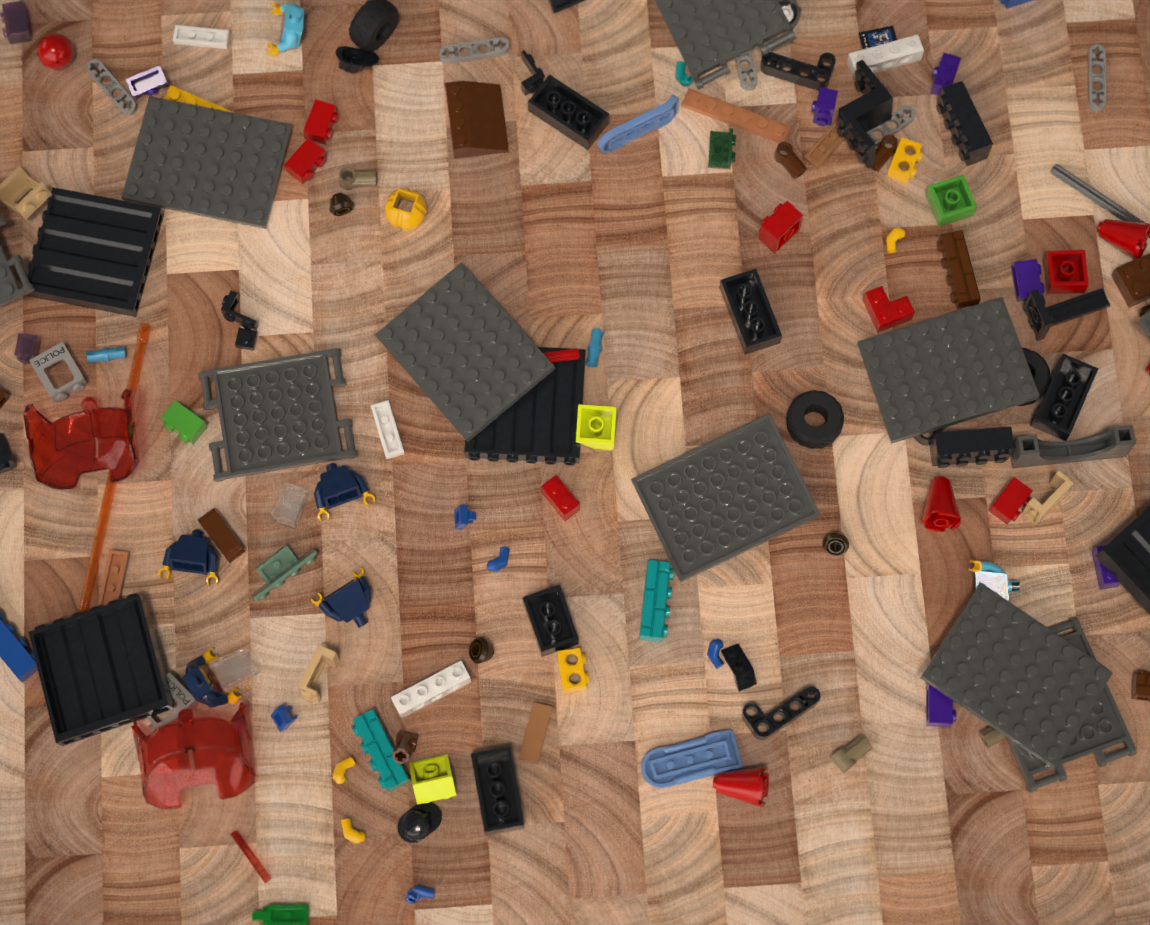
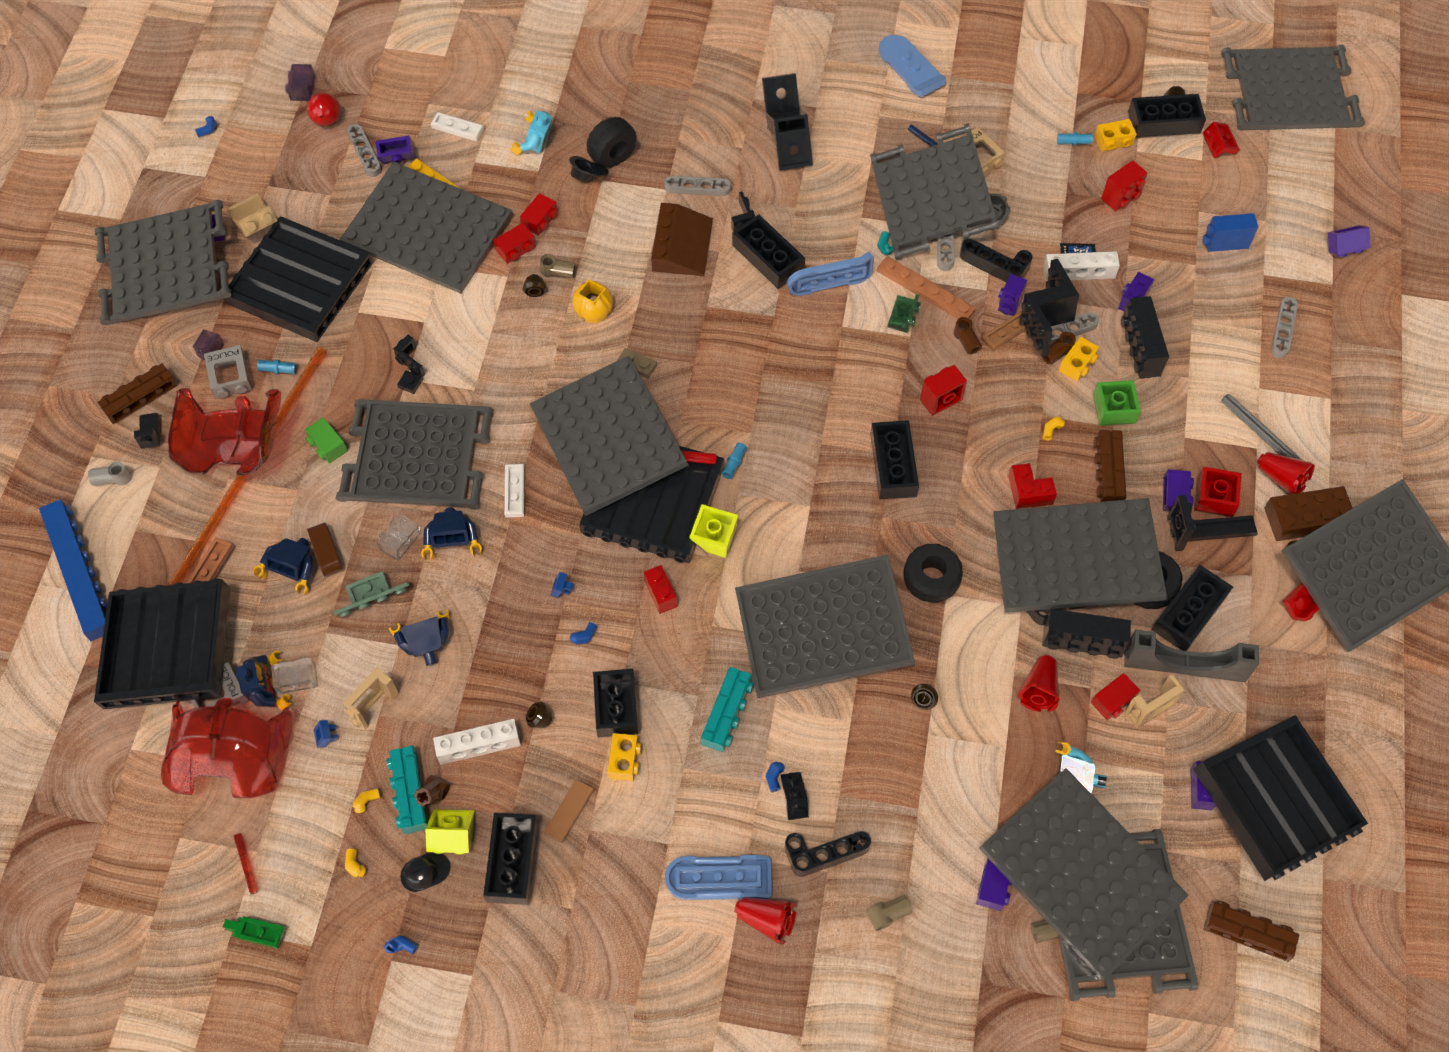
camera: 15 degrees right, 10 degrees down
none -> dark tan plate [617,348,657,379]

